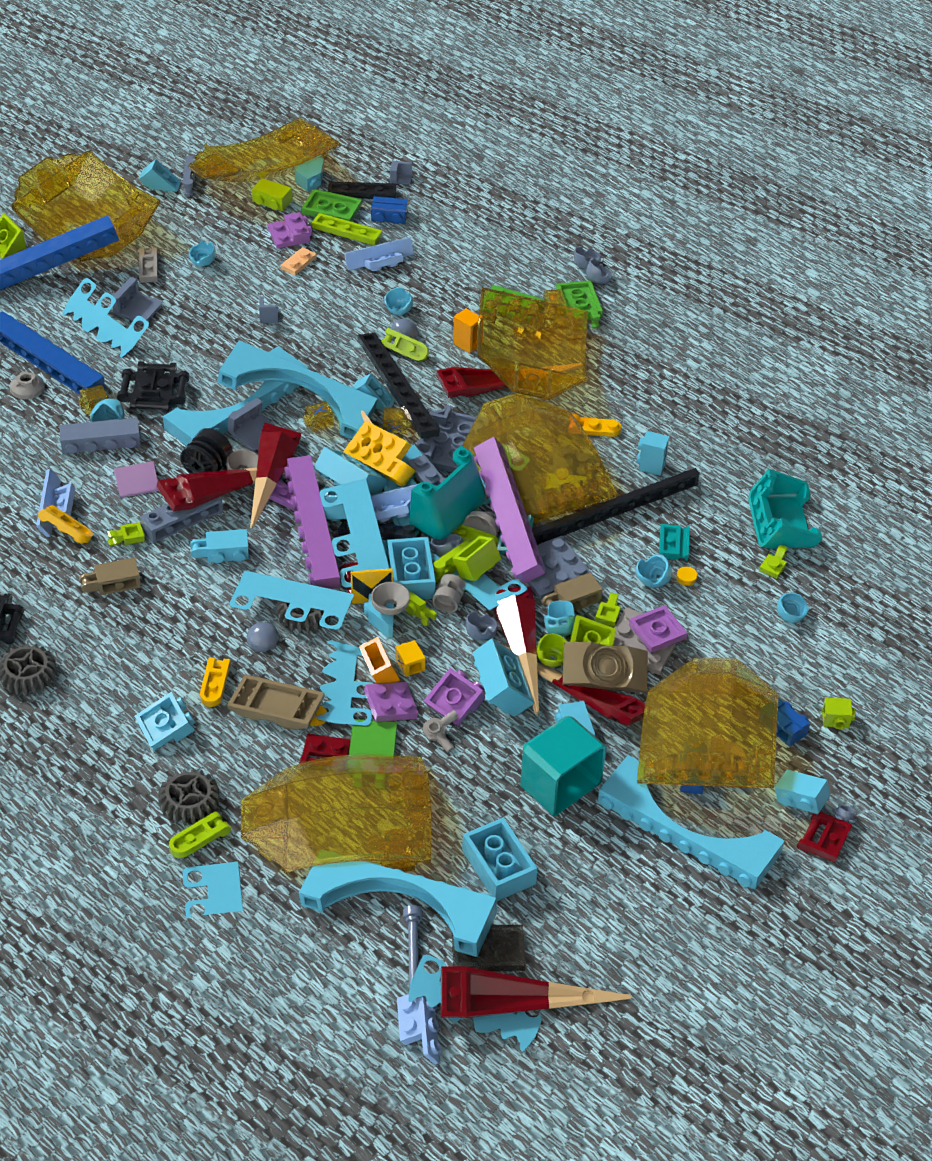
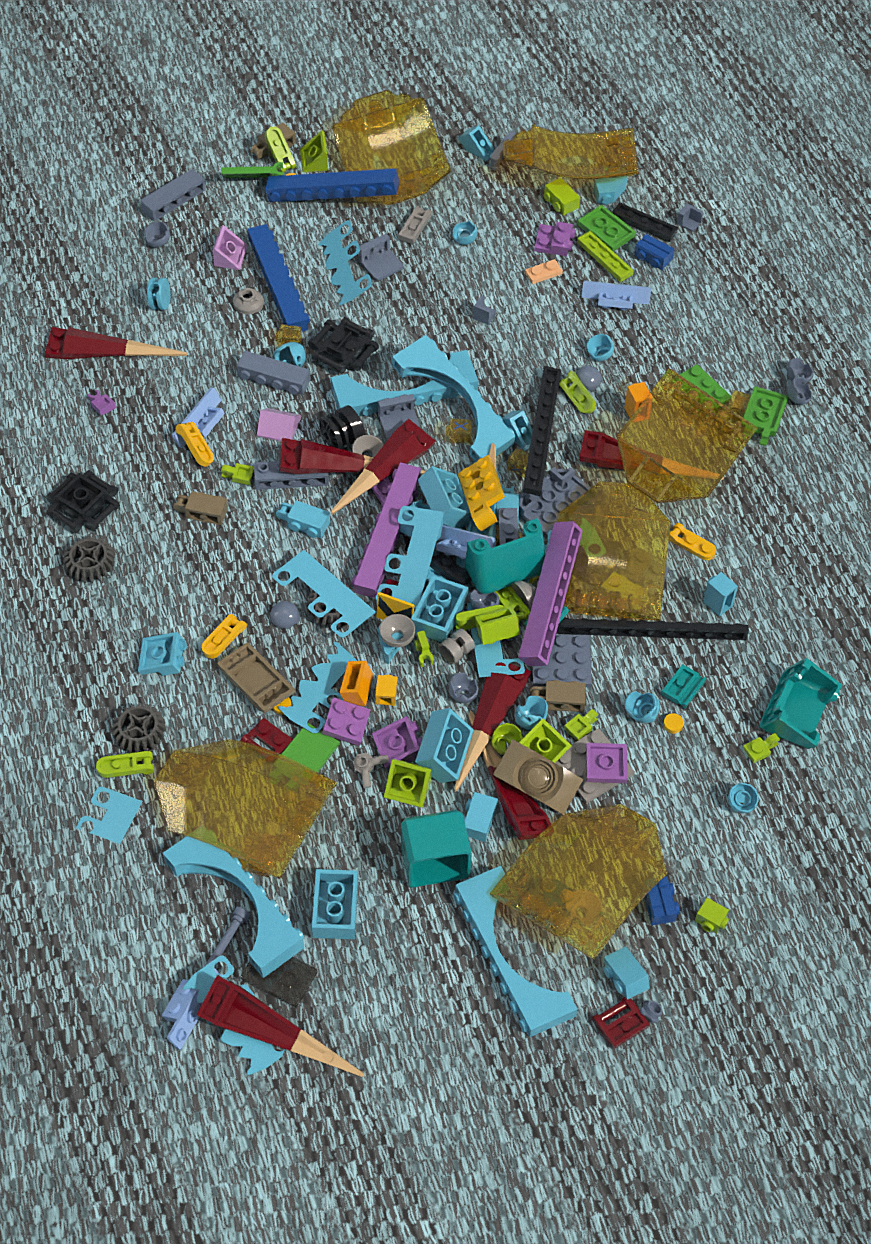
camera: 30 degrees right, 10 degrees up
none -> lime slope [384,759,432,808]

